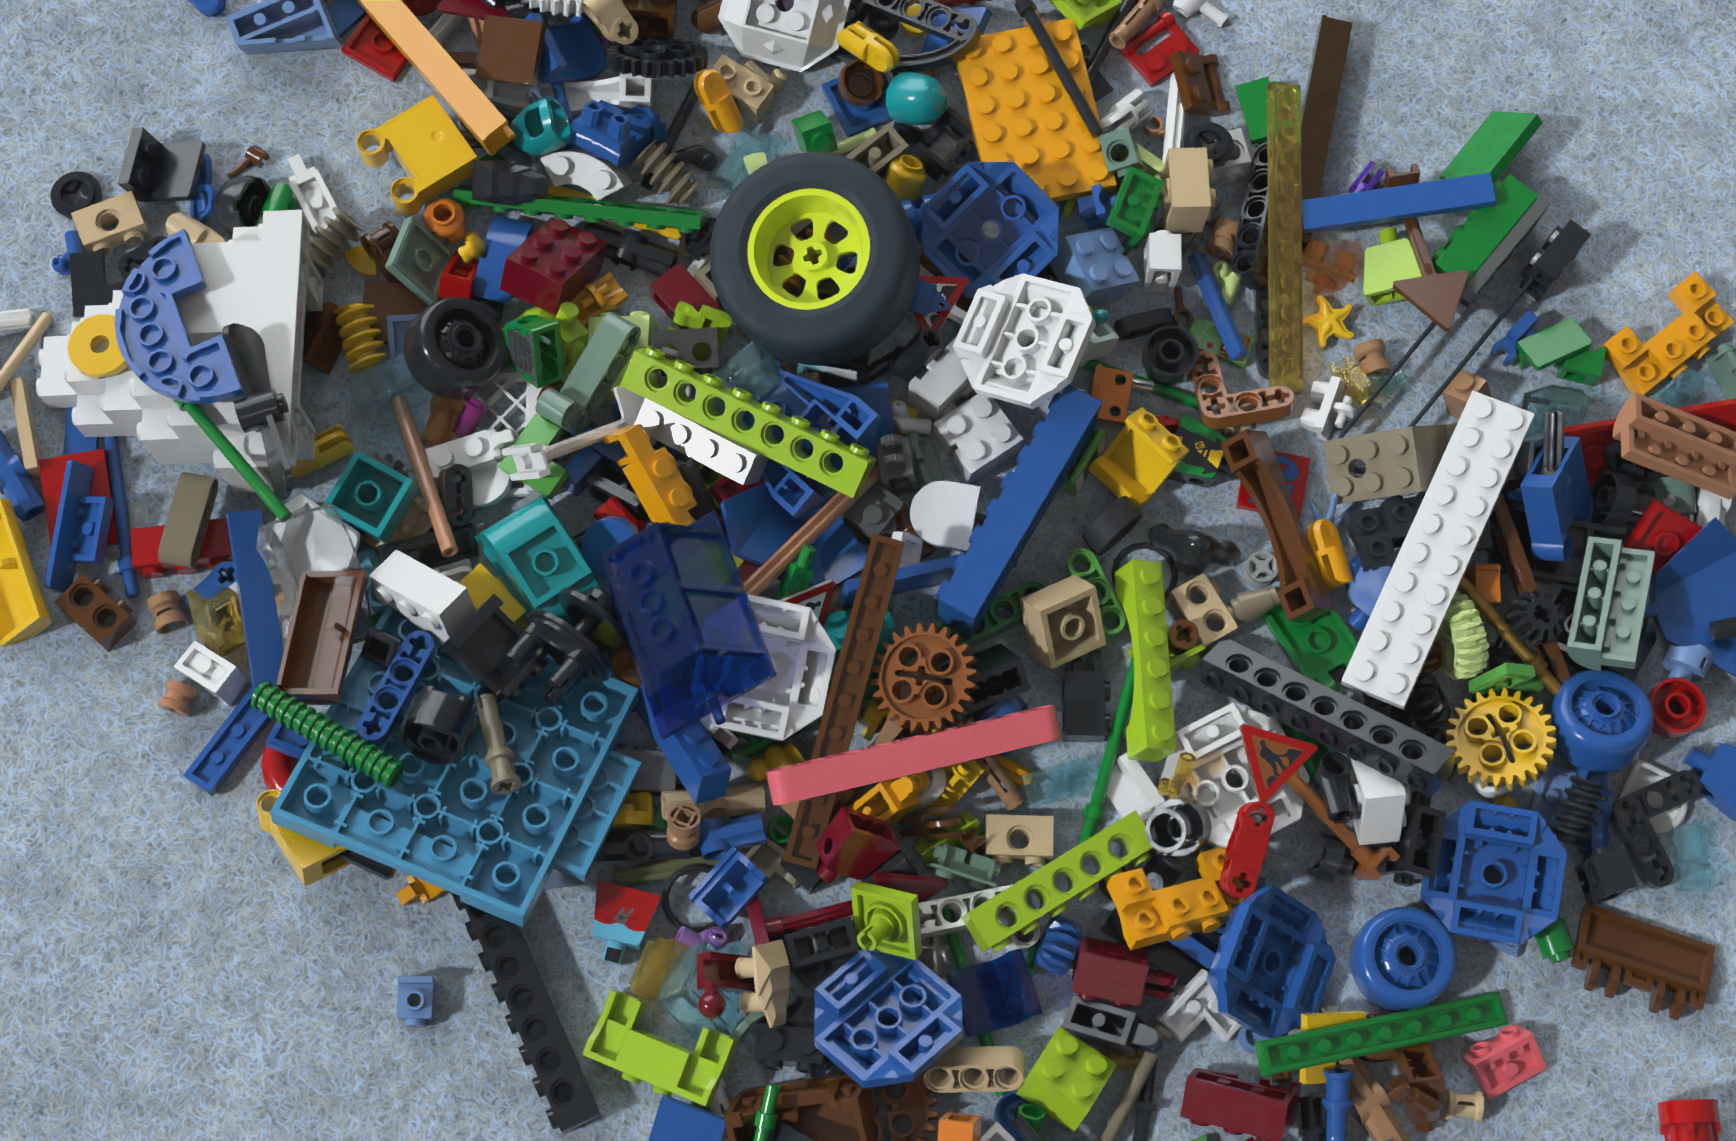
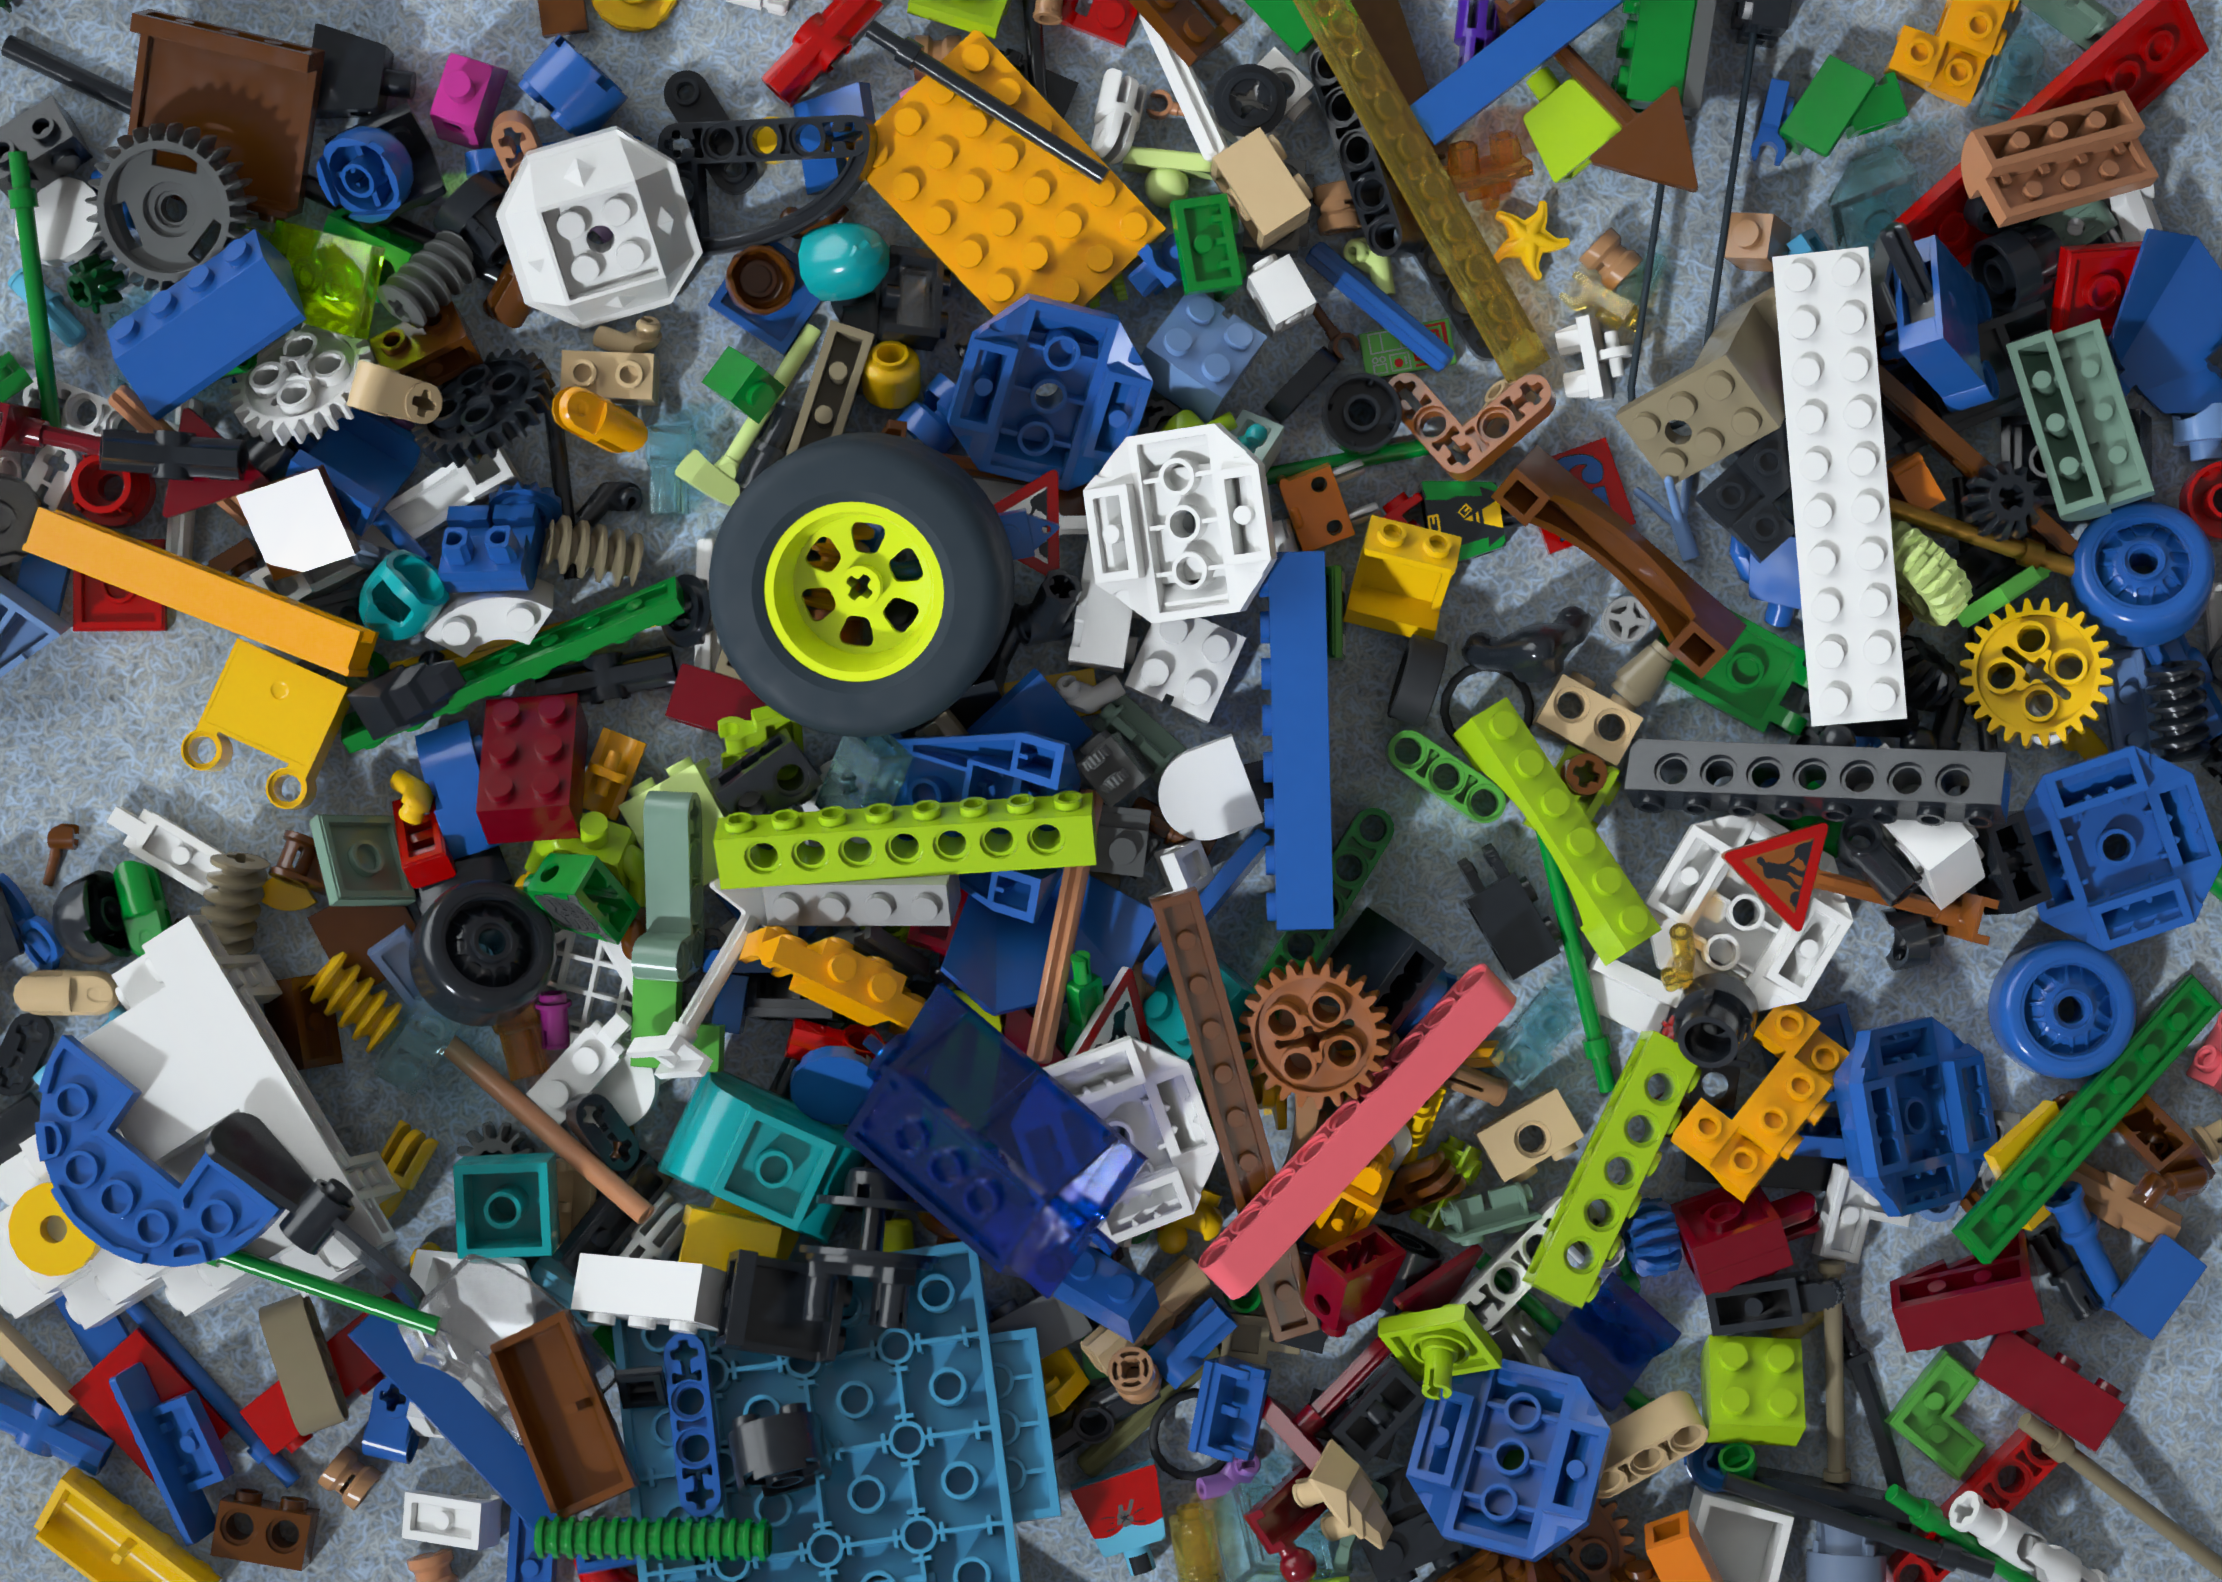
camera: 25 degrees left, 15 degrees up
clear yellow panel [186,588,246,658] -> none
orange head [424,198,467,245] -> none
dark tan pin [475,694,522,795] -> none
yellow arm [836,20,900,73] -> none
reddish brown hand [960,826,987,855] -> none
tan brick [1019,575,1106,669] -> none
sand green brick [1098,127,1144,179] -> none
red piece [1219,801,1275,898] -> none
light orange arm [1307,519,1353,592] -> none

